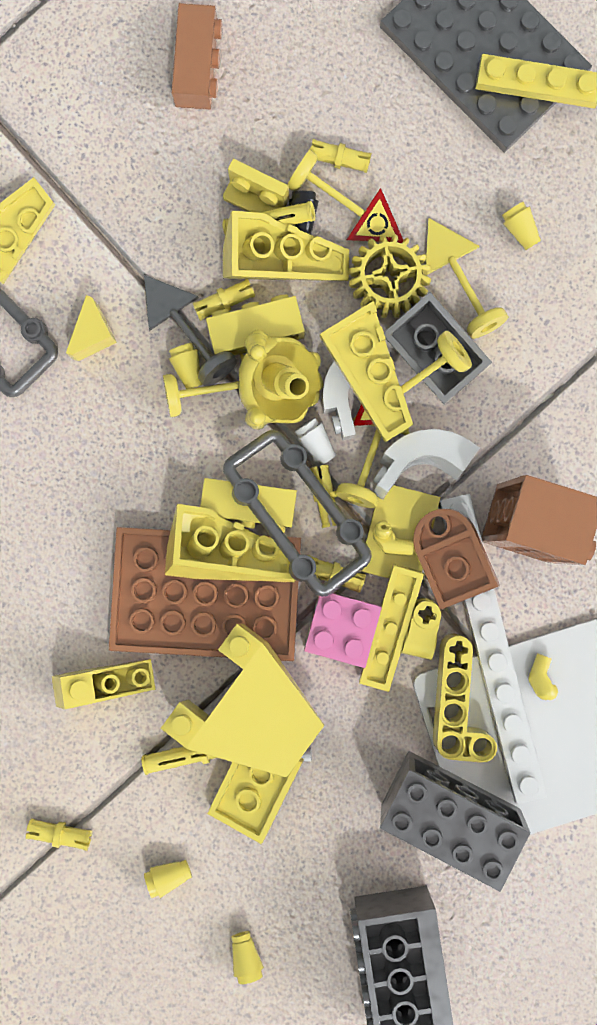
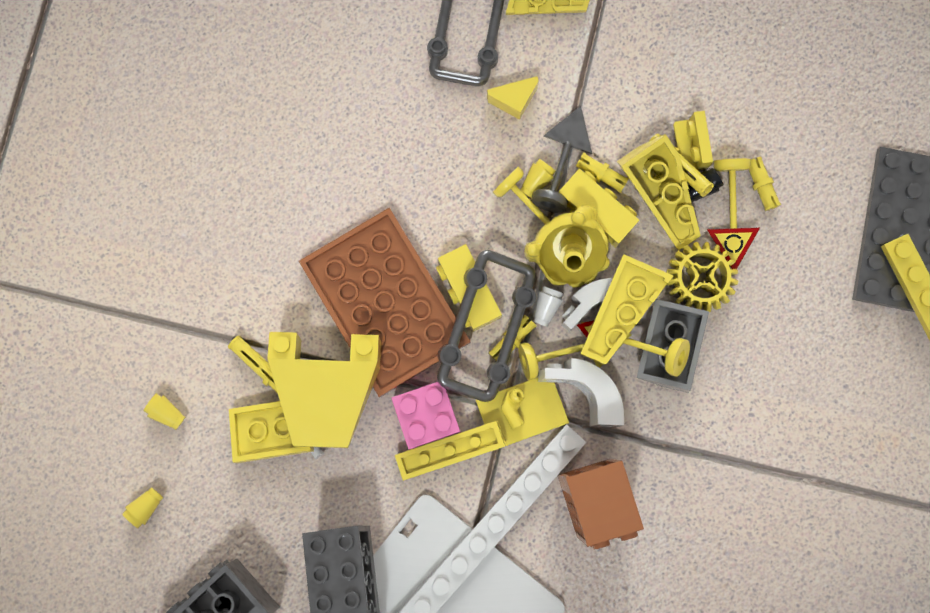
camera: 60 degrees right, 5 degrees down
light yellow pin [25,818,92,851] -> none
light yellow slope [51,659,156,709] -> none
light yellow wedge [165,504,296,582] -> none
nougat brick [172,3,222,110] -> none
light yellow pin [308,555,366,593] -> none
light yellow piece [401,598,441,660] -> none
nougat plate [413,509,500,610] -> none
light yellow piece [426,218,509,339] -> none
light yellow beam [433,633,497,762] -> none
light yellow cone [502,202,541,250] -> none
light yellow arm [528,653,558,700] -> none

